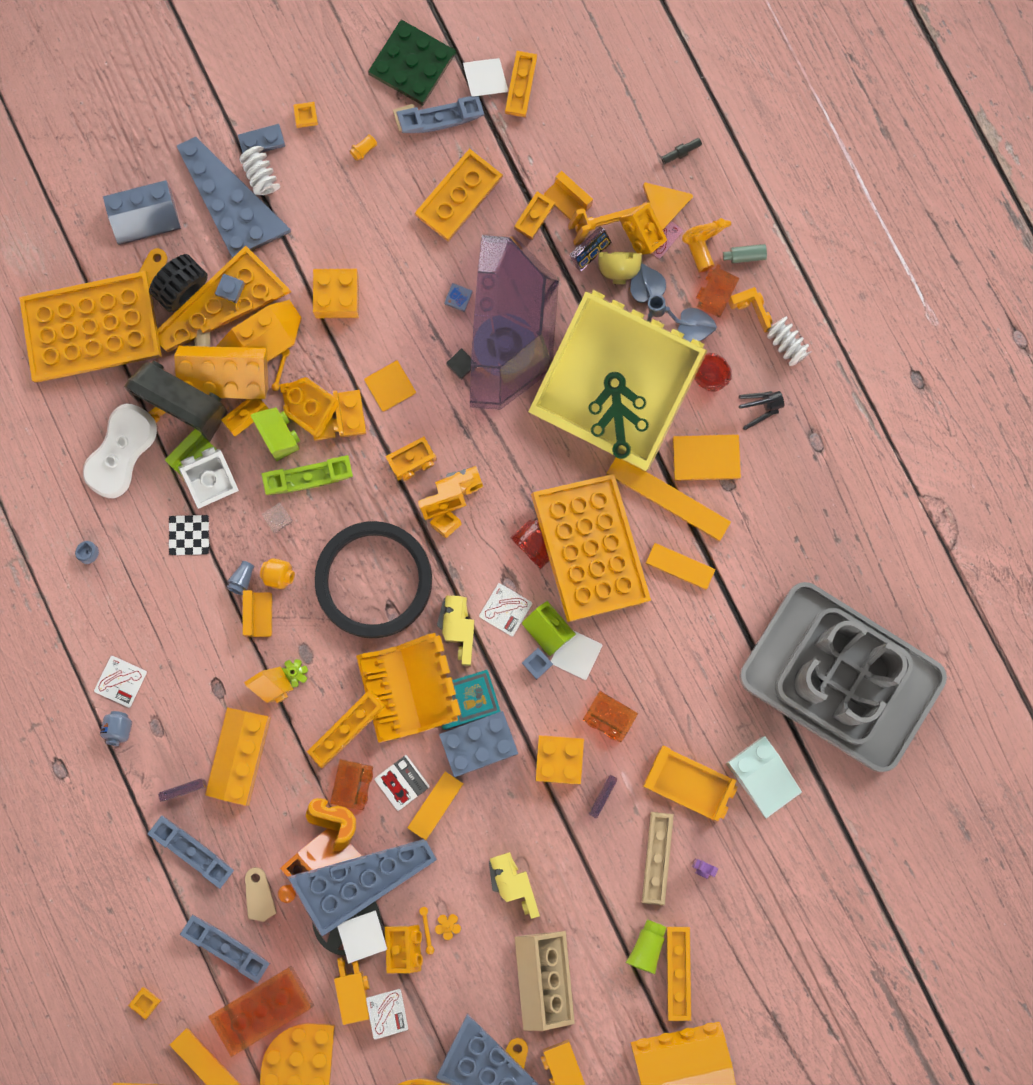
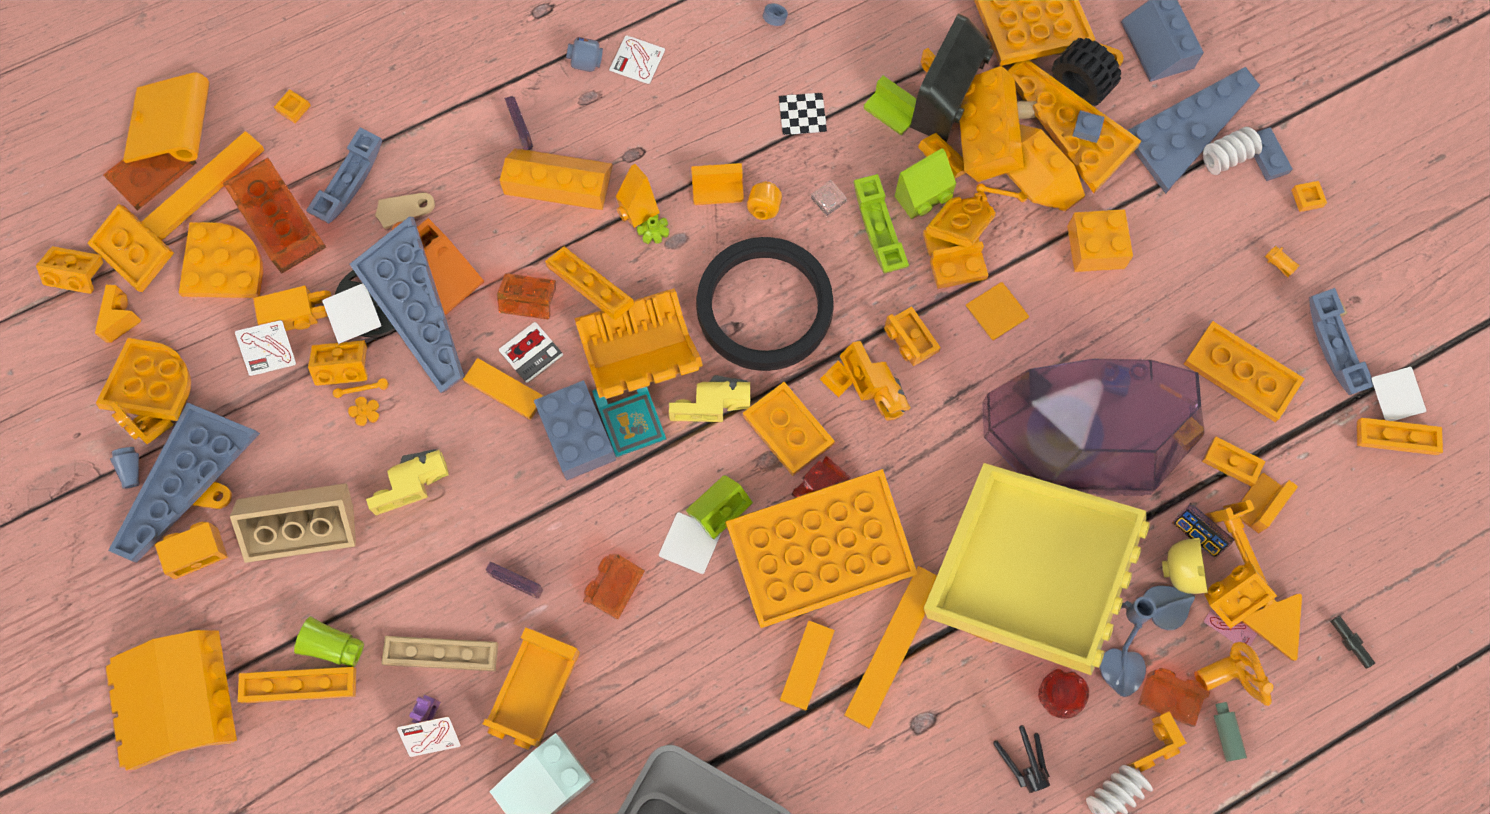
camera: 90 degrees right, 10 degrees down
white plate [83,404,157,498] -> none
sand blue slope [148,815,234,889] -> none
white plate [178,447,239,509] -> none
sand blue cone [227,561,254,595] -> none
light orange animal [305,798,356,851] -> none
dark green plate [368,19,456,105] -> none
clear sticker [479,583,532,636] -> none
sand blue plate [522,648,553,680] -> none
light orange brick [535,735,584,785] -> none
dark green plant [588,372,649,459] -> none
light orange tile [673,435,741,481] -> none
none -> white sticker [397,717,461,757]
none -> light orange plate [743,382,835,476]

